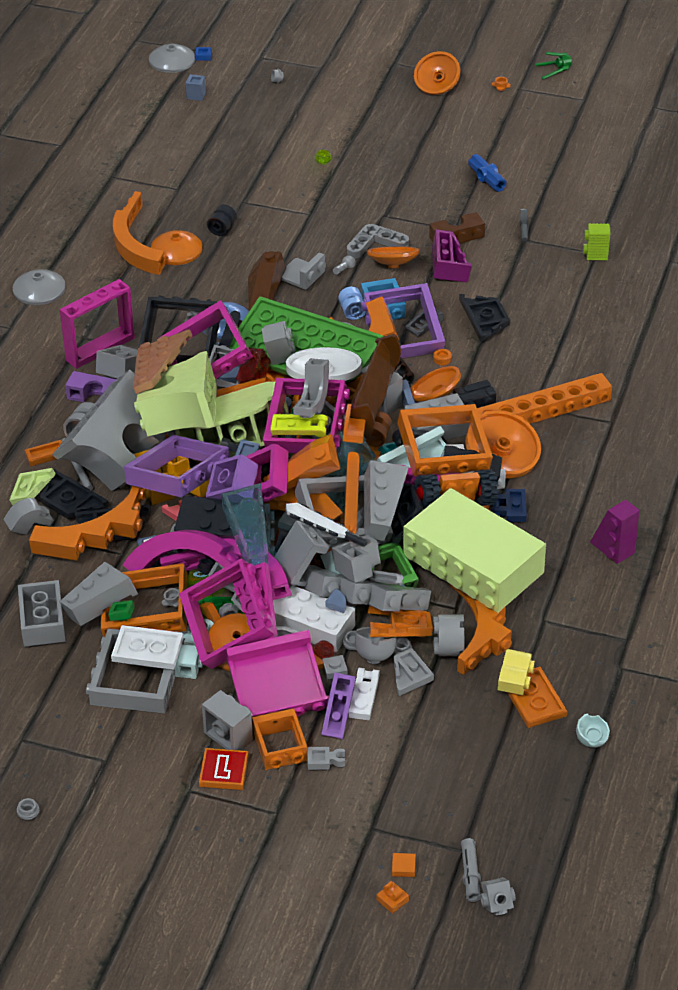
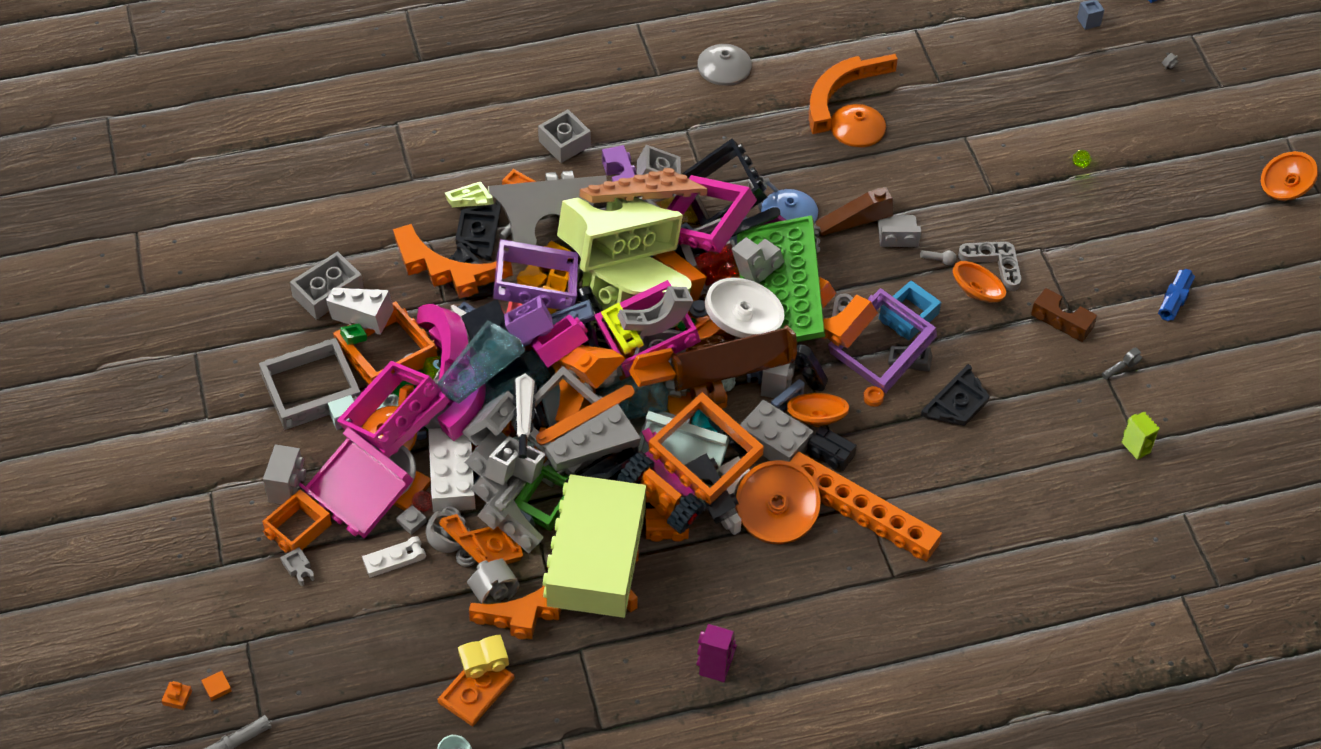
camera: 55 degrees right, 10 degrees up
light grey brick [3,498,54,535] -> none
light grey plate [17,798,39,820] -> none
dark pink window [60,279,135,369] -> none
white plate [111,625,184,670] -> none
red tile [199,748,249,790] -> none
black wheel [207,204,237,236] -> none
medium lavender slope [321,672,355,740] -> none
sand blue tile [325,589,346,613] -> none
light blue wheel [338,286,366,320] -> none
light grey wing [394,648,434,696] -> none
magenta wedge [432,230,472,282] -> none
dark blue plate [490,489,527,522] -> none
none -> light grey brick [538,109,591,163]

